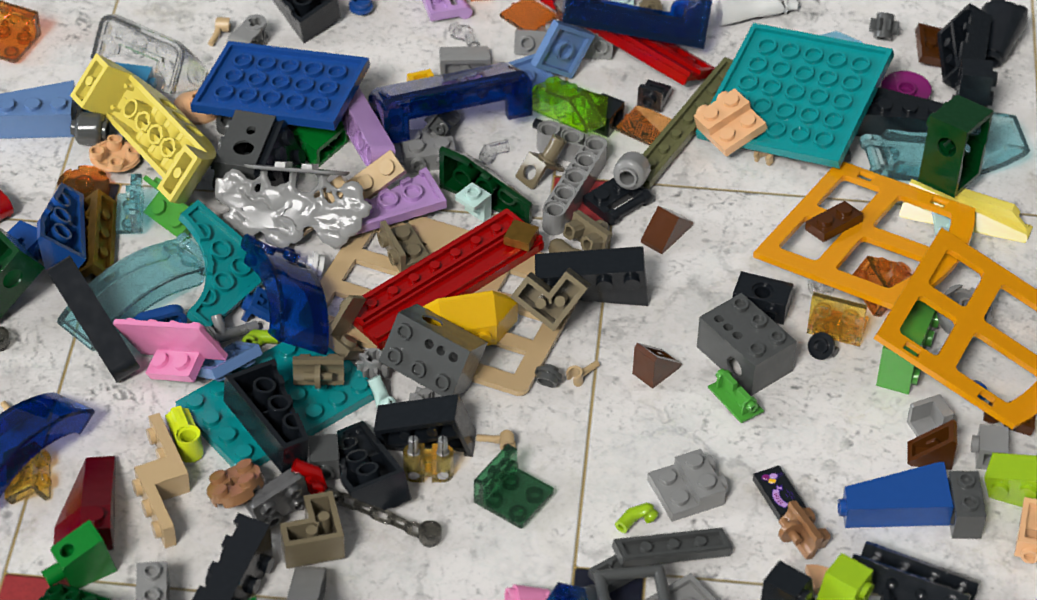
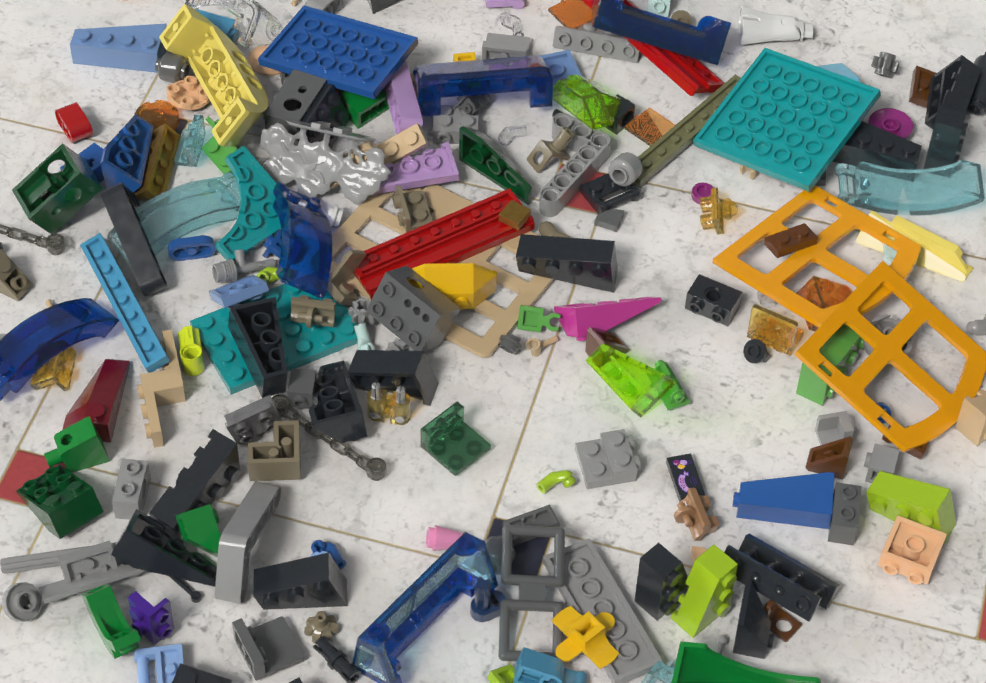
camera: 10 degrees right, 5 degrees up
bright pink bracket [113,318,228,382] -> none
medium nougat plate [207,458,265,508] -> none
red arm [291,458,327,494] -> none
light aqua bracket [455,182,492,222] -> none
tan hand [476,430,516,453] -> none
dark tan brick [511,267,591,331] -> none
medium blue plate [531,19,595,79] -> none
dark tan hips [563,210,613,250] -> none
dark grey tile [612,528,733,568] -> none
black bracket [637,80,671,112] -> none
reddish brown slope [641,206,693,254] -> none
light nougat plate [693,88,767,157] -> none
dark grey piece [697,293,797,396] -> none
dark green piece [918,95,994,198] -> none
none -> dark azure plate [80,233,170,373]
none -> bright green plate [517,304,561,332]
none -> dark pink wedge [554,297,661,341]
none -> clear neon green wedge [585,344,676,418]
none -> dark grey tile [594,209,624,232]
none -> magenta tile [691,182,715,205]
none -> clear yellow hips [700,187,738,235]

